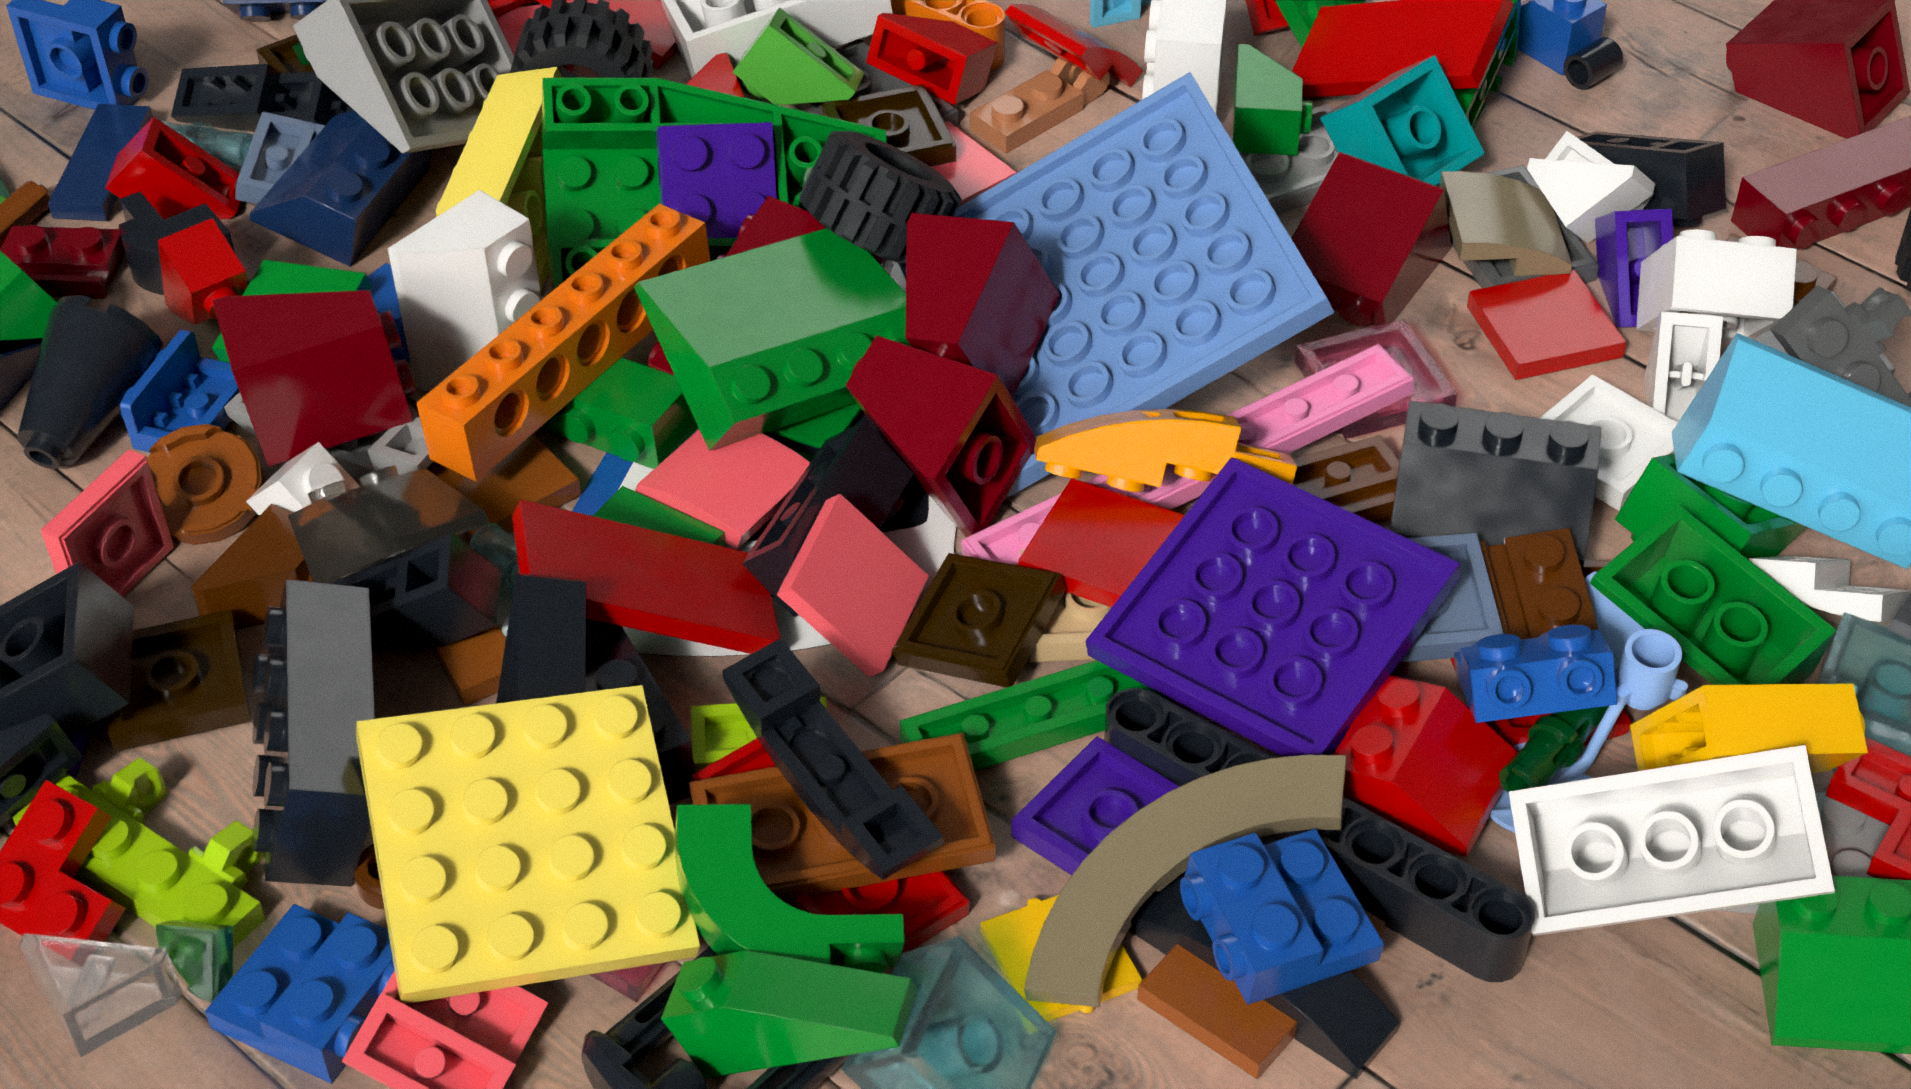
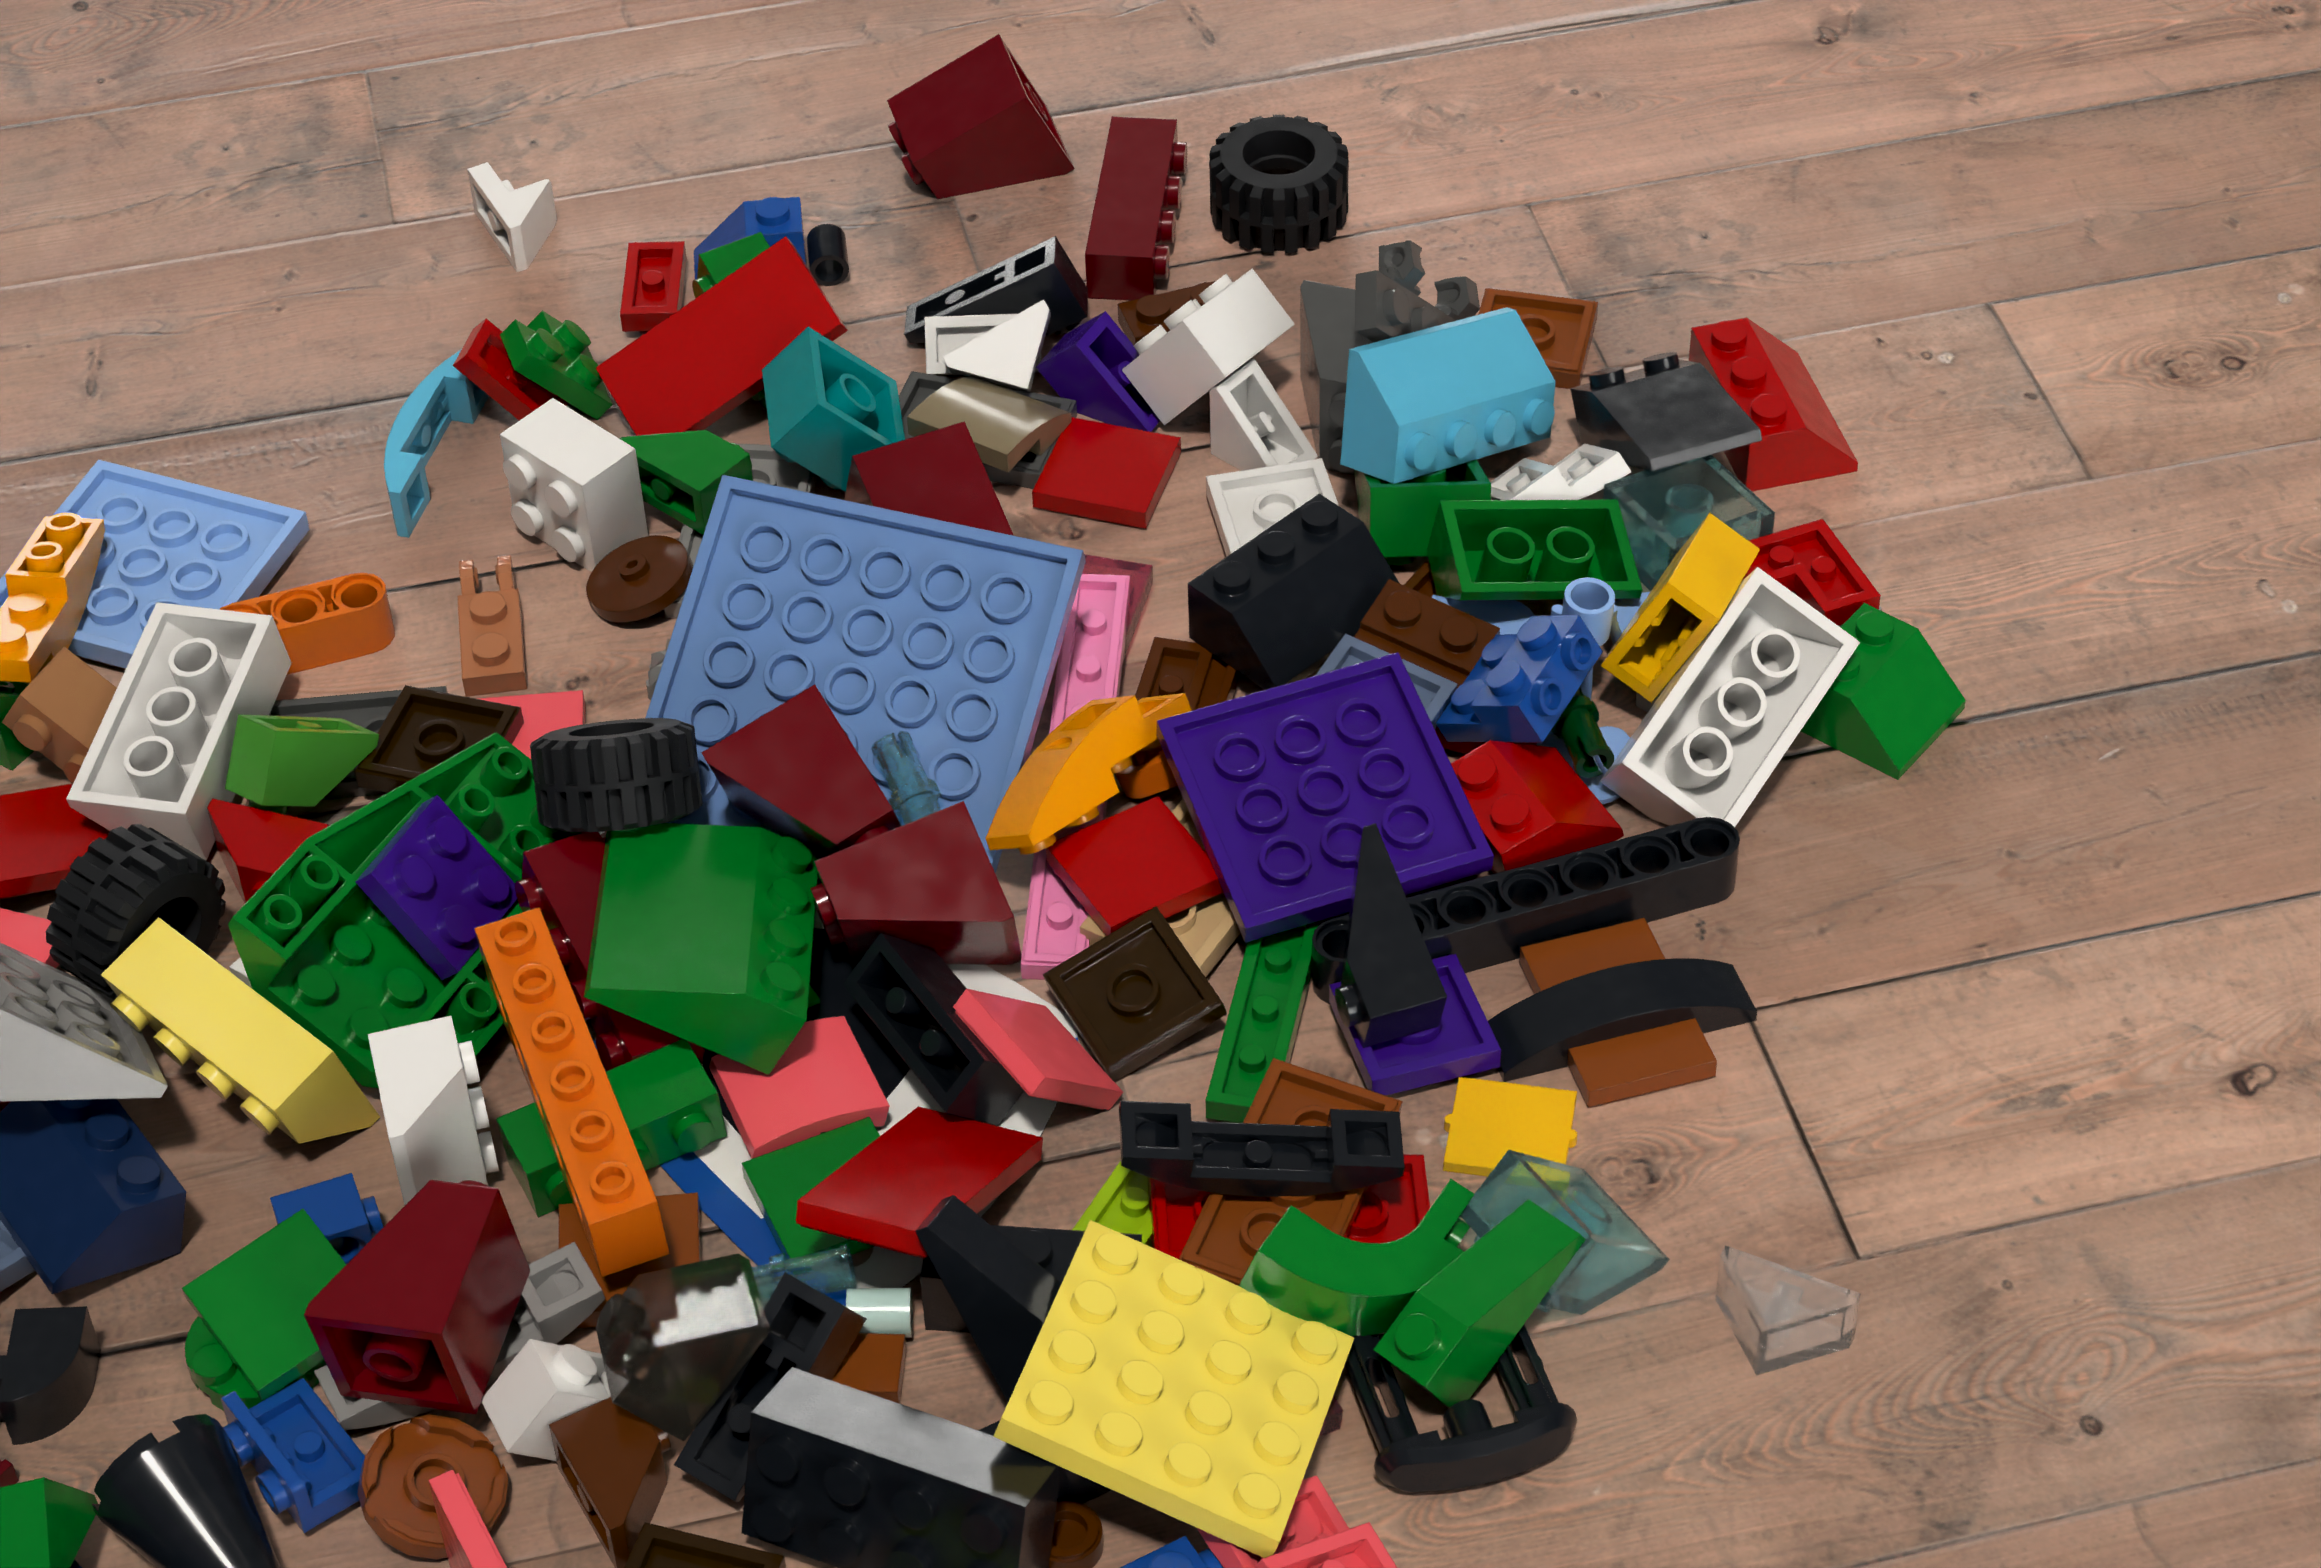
camera: 55 degrees left, 0 degrees up
red slope [158,218,247,325] -> none
red slope [866,13,998,105] -> none
red slope [1005,4,1143,88] -> none
dark tan tile [1024,755,1346,1007] -> none
blue plate [1180,829,1384,1005] -> none
none -> clear light blue pin [871,731,941,824]
none -> black slope [1335,823,1447,1048]

